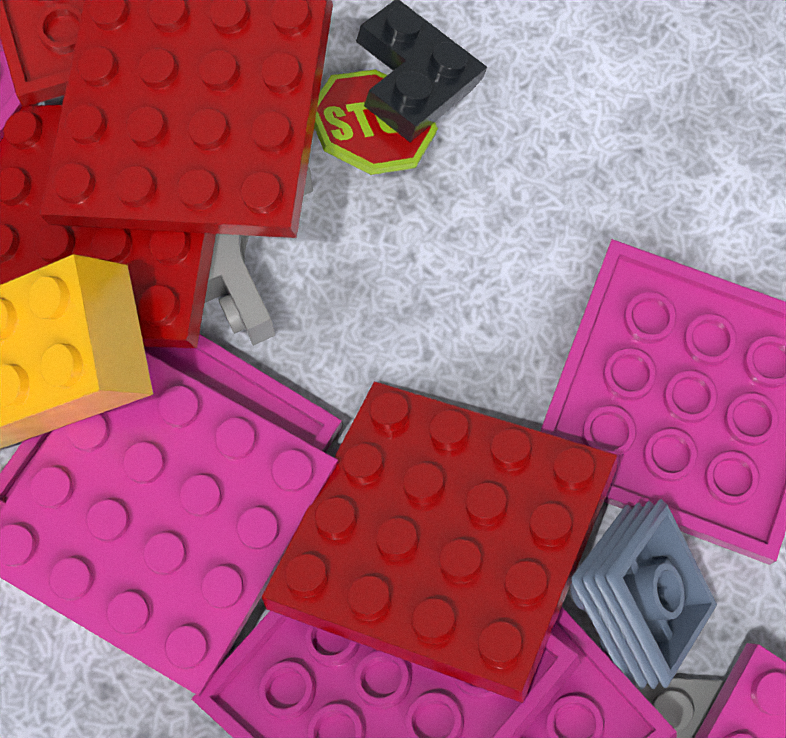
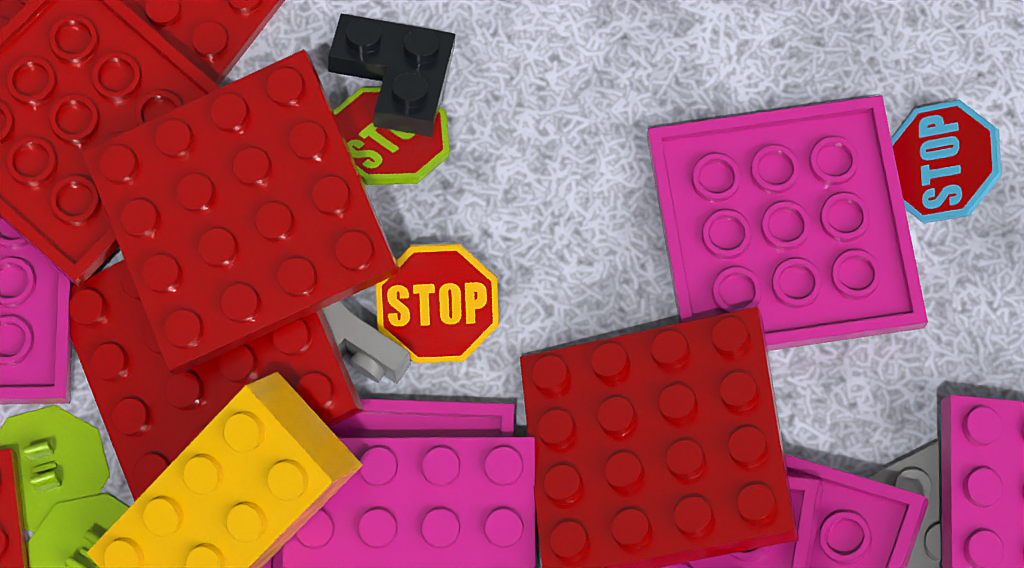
camera: 30 degrees left, 0 degrees up
sand blue brick [571,499,717,690] -> none
none -> piece [375,242,499,363]

